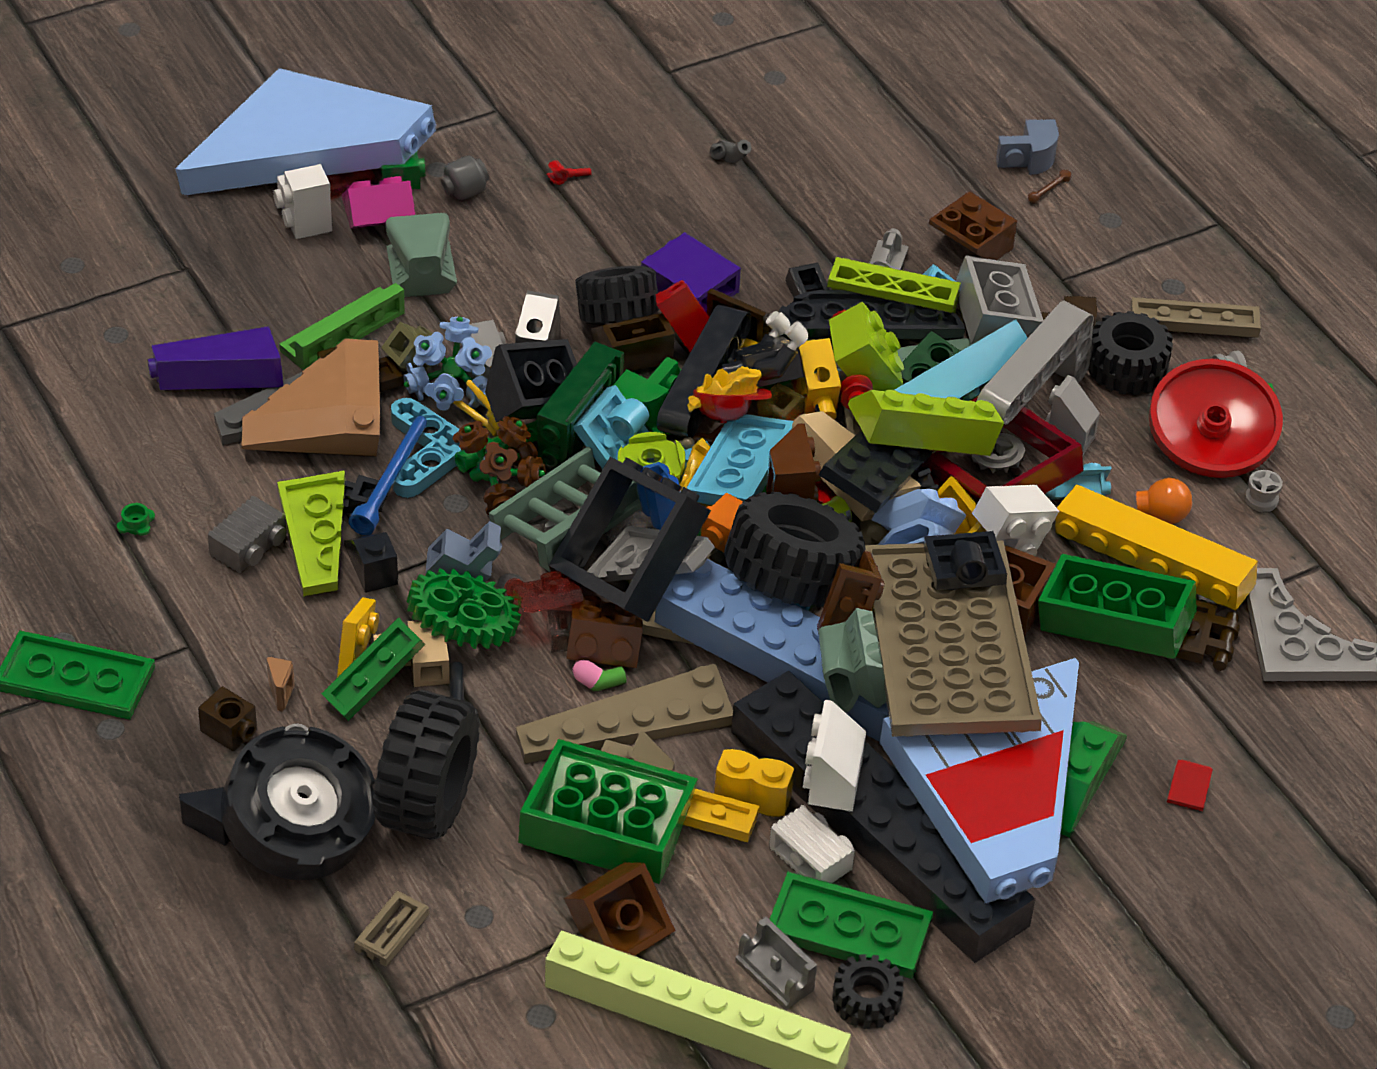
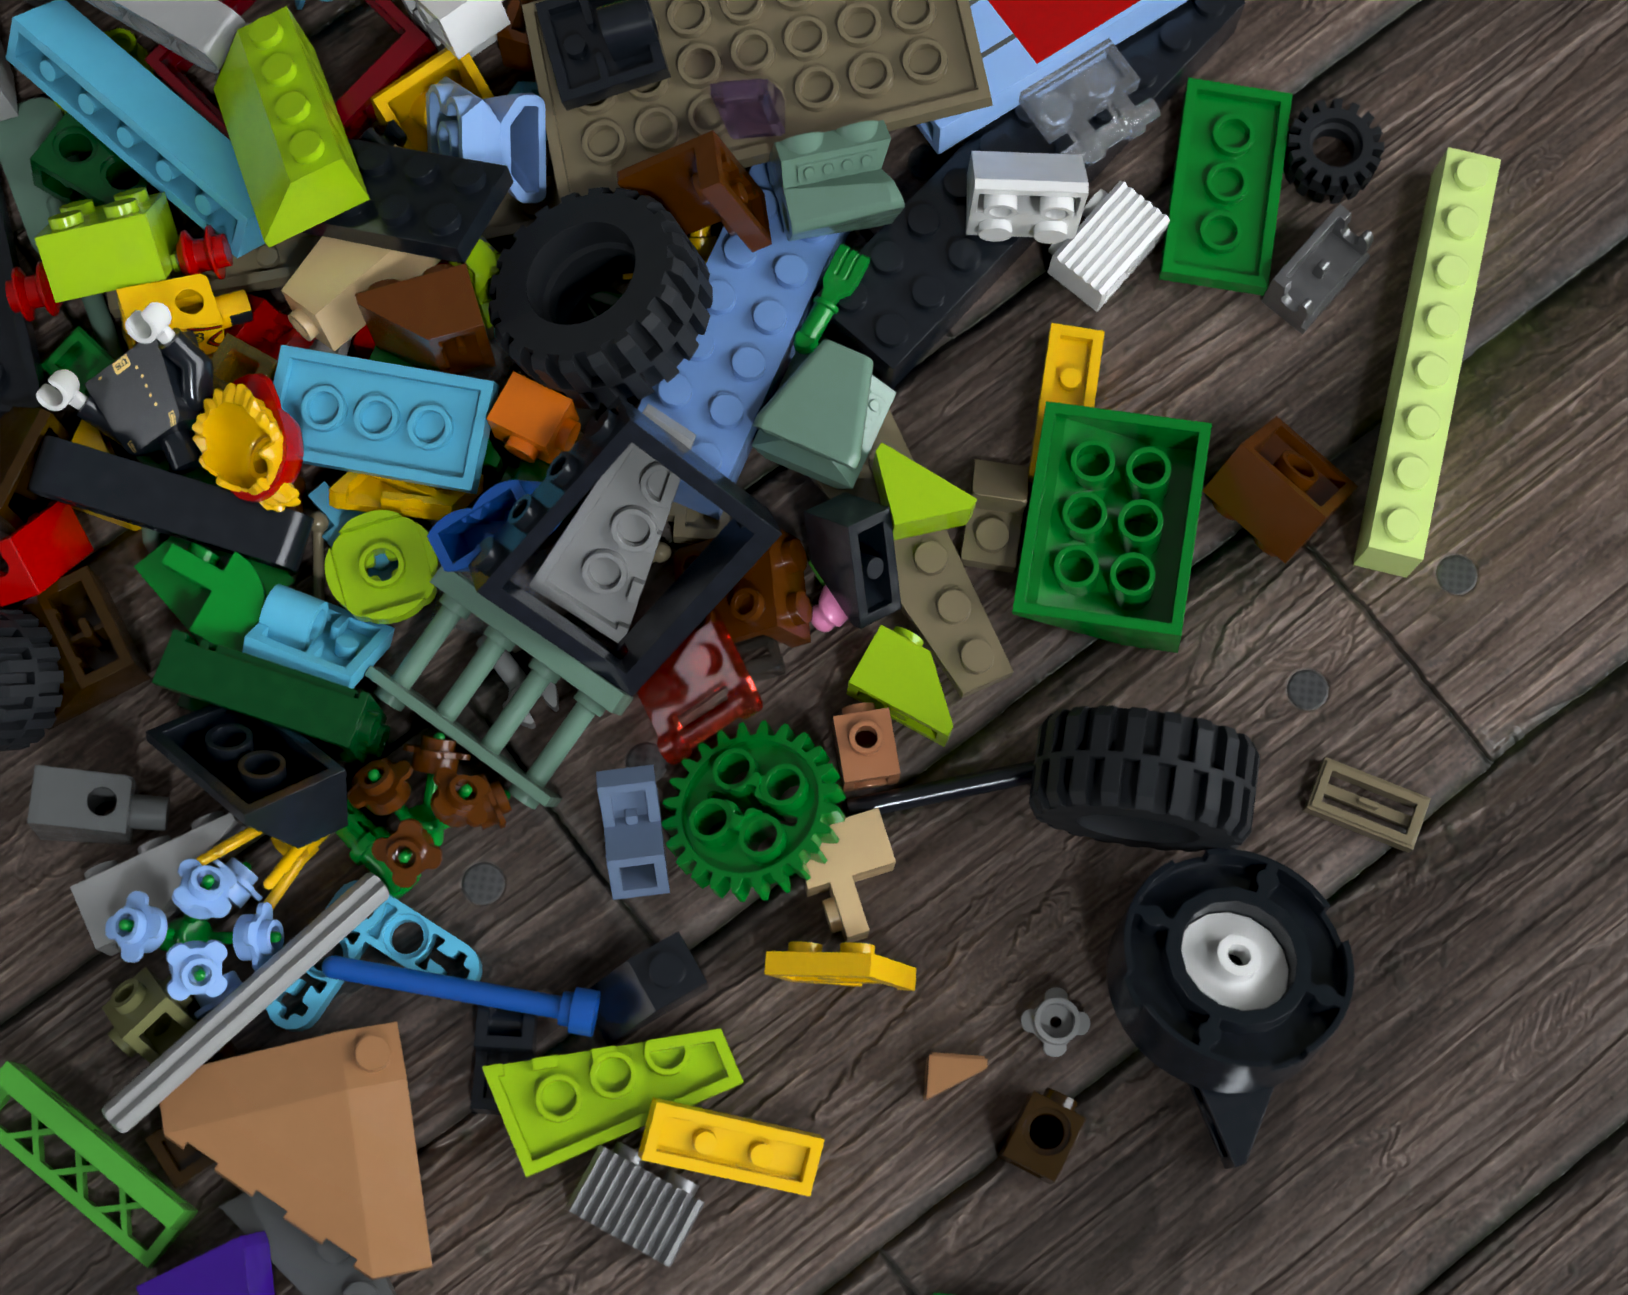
camera: 100 degrees left, 30 degrees up
green plate [321,617,426,721] -> none
yellow brick [714,749,794,816] -> none
none -> light grey axle [102,872,389,1133]
none -> yellow plate [638,1097,825,1196]
none -> clear purple slope [710,78,786,139]
none -> sand green piece [751,340,896,489]
none -> green piece [793,244,871,355]
none -> black slope [804,492,902,629]
none -> nougat brick [832,702,901,792]
none -> lime slope [847,625,953,747]
none -> lime slope [872,442,977,541]
none -> clear plate [1018,38,1160,166]

